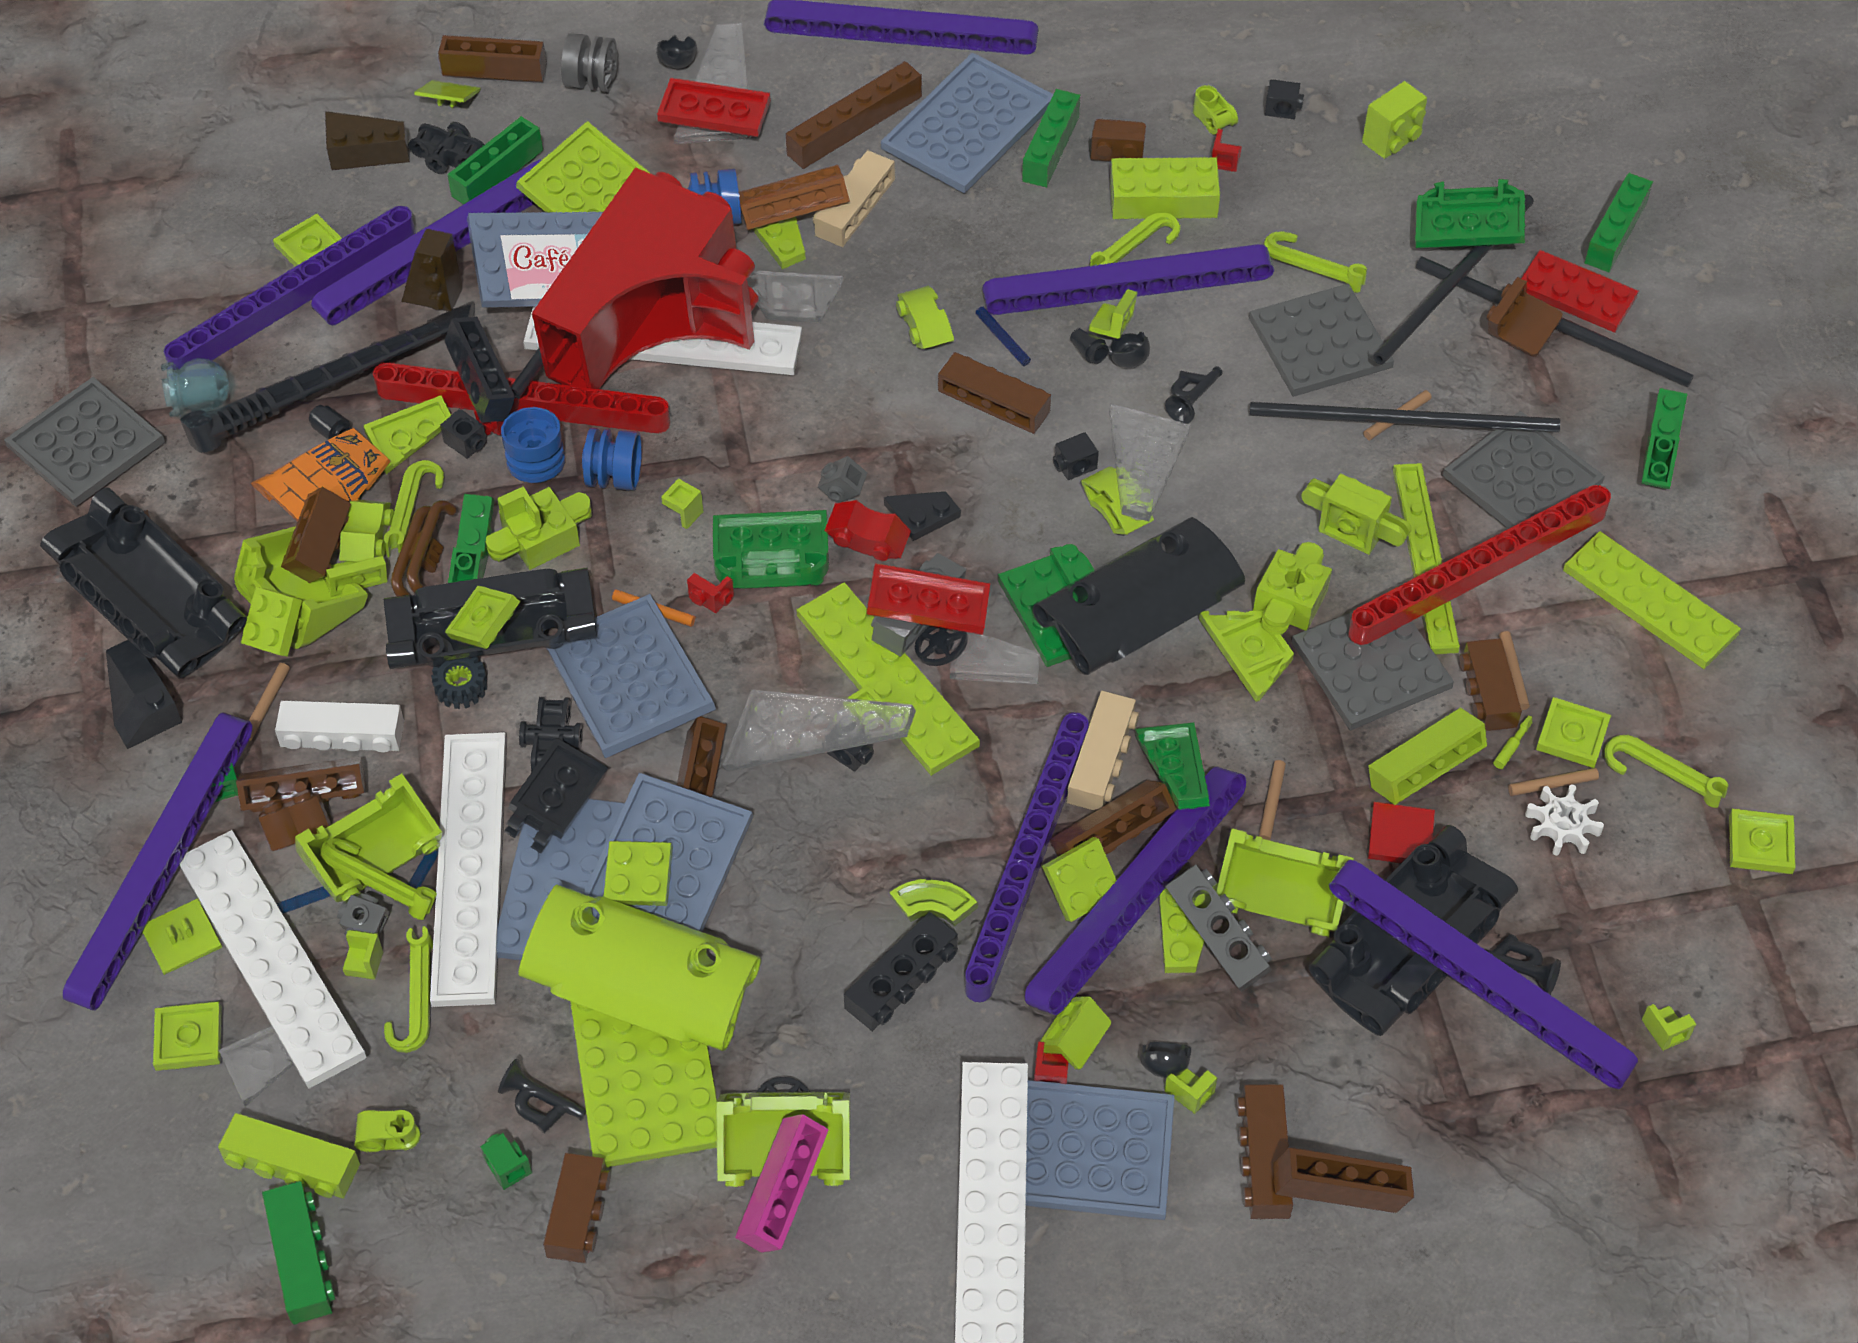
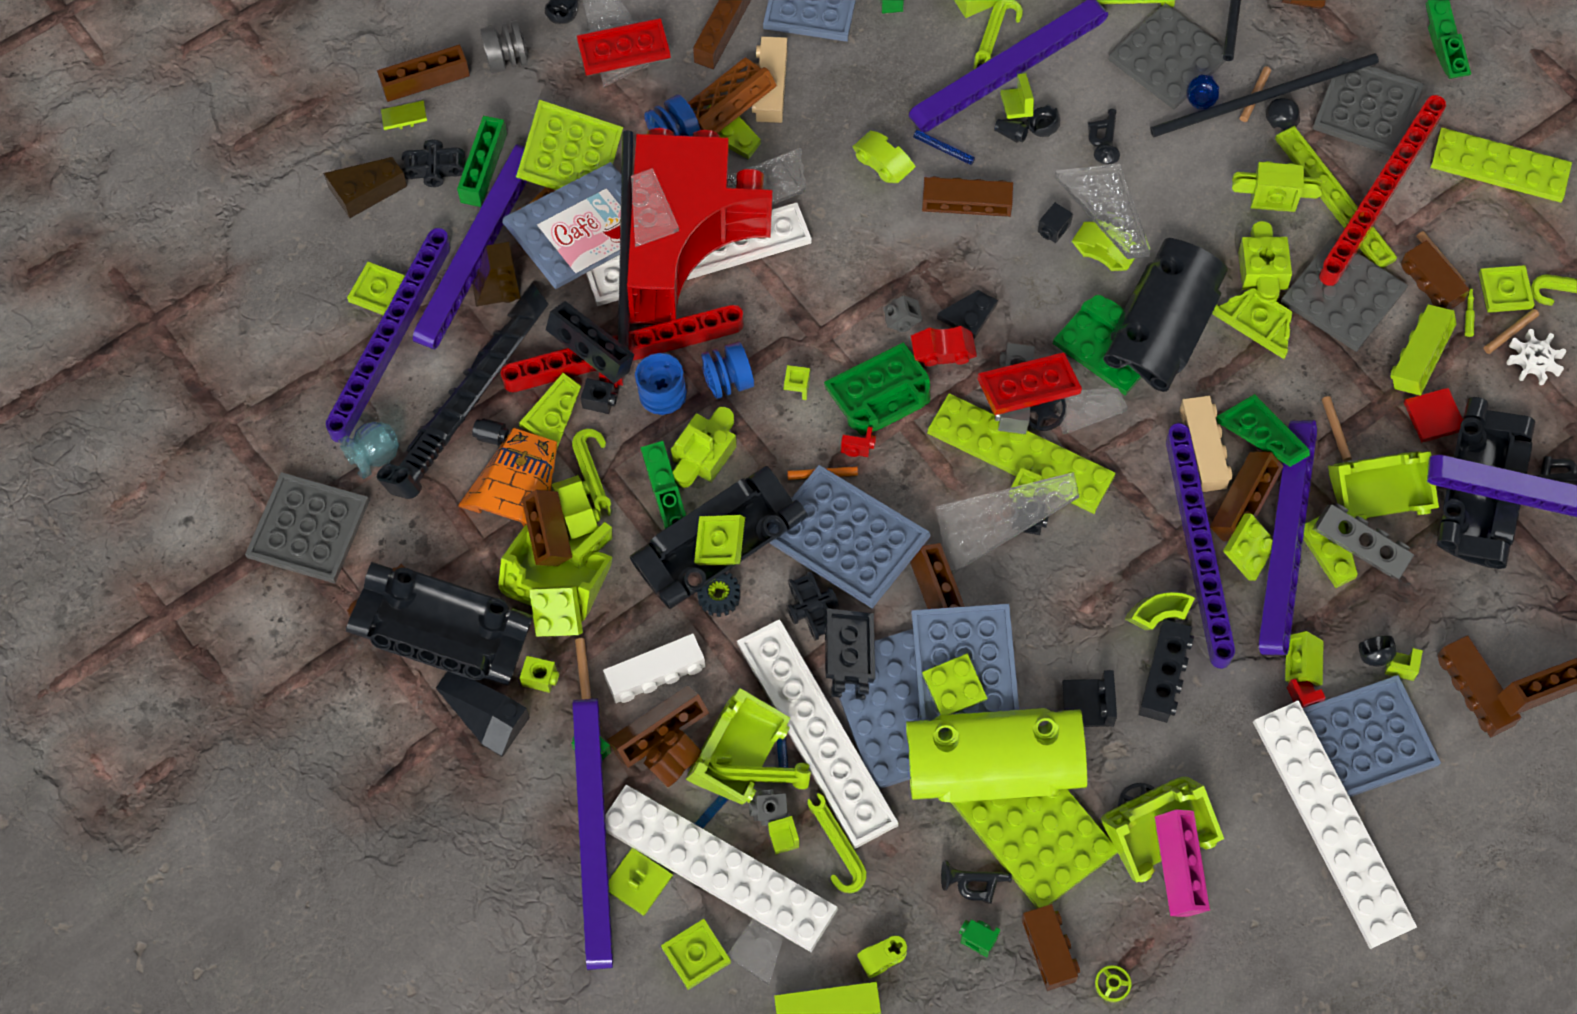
camera: 25 degrees left, 10 degrees up
reddish brown piece [391,500,456,596] -> none
none -> lime brick [520,656,559,693]
none -> clear wing [631,168,679,247]
none -> black bracket [1062,670,1117,727]
none -> lime piece [1095,965,1131,1002]
none -> clear blue hair [1186,74,1219,110]
none -> black hair [1266,98,1300,131]

